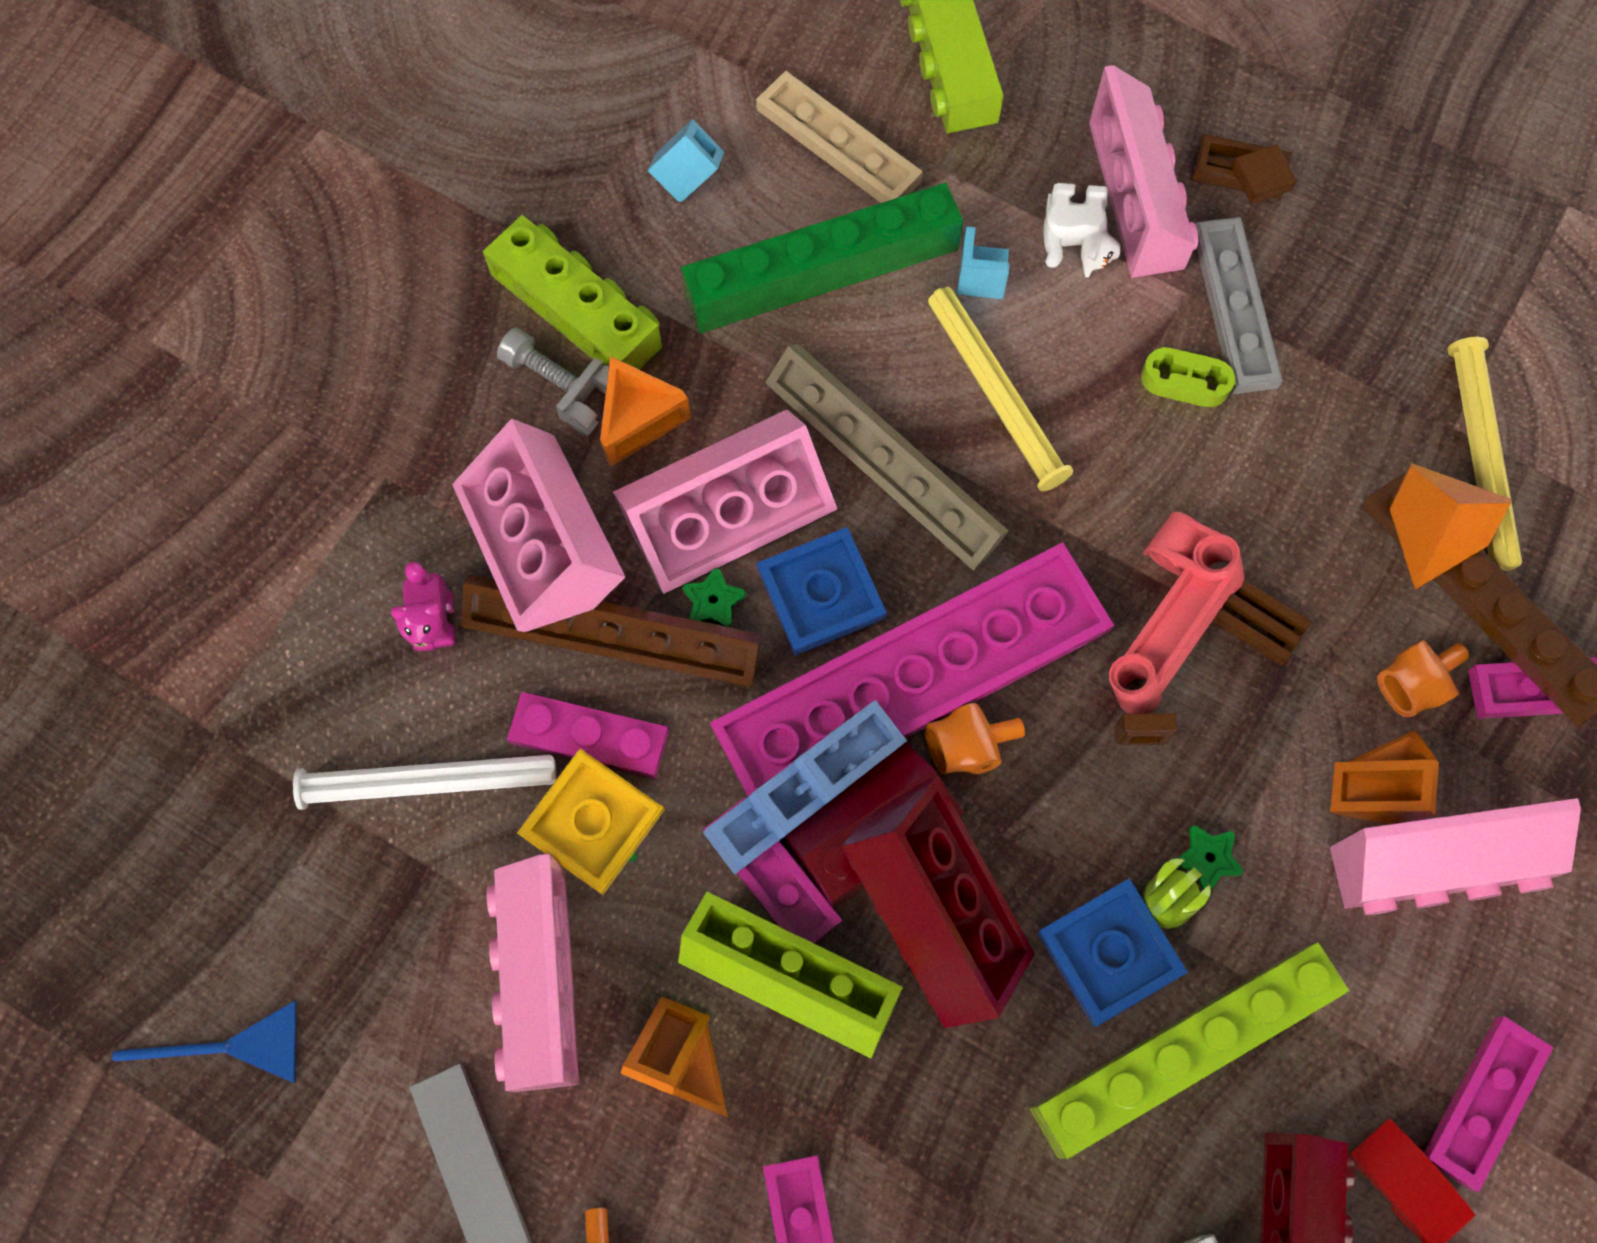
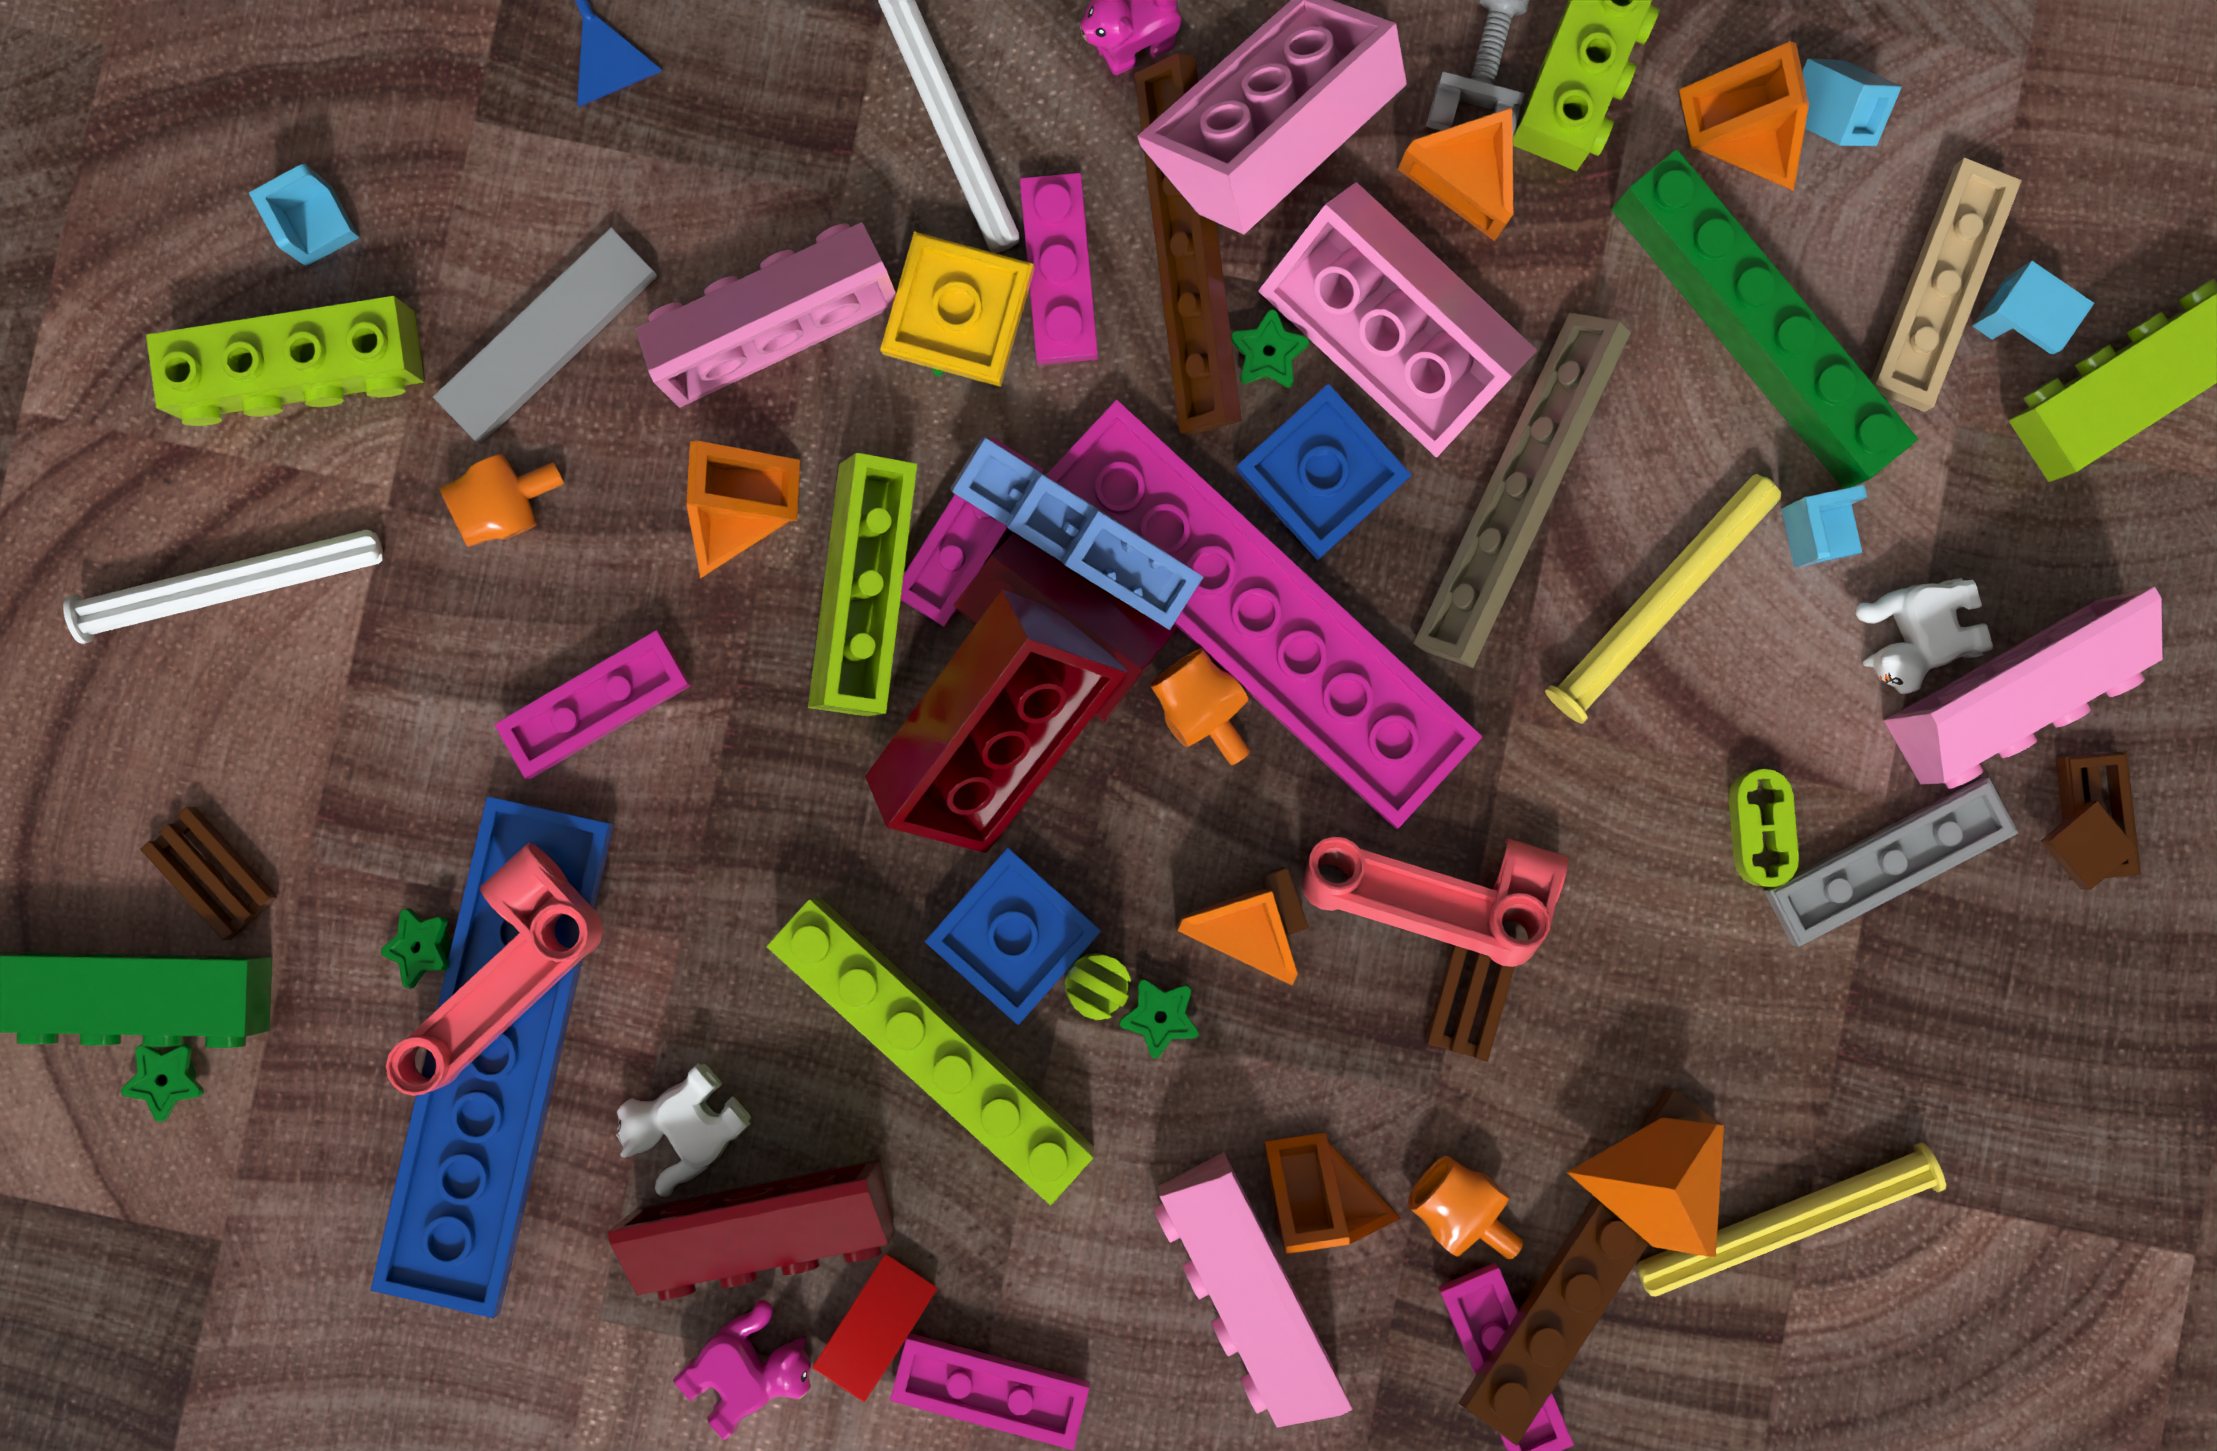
camera: 70 degrees right, 15 degrees up
none -> orange slope [1176,888,1298,985]
none -> orange slope [1679,41,1809,191]
none -> medium azure panel [1972,261,2094,354]

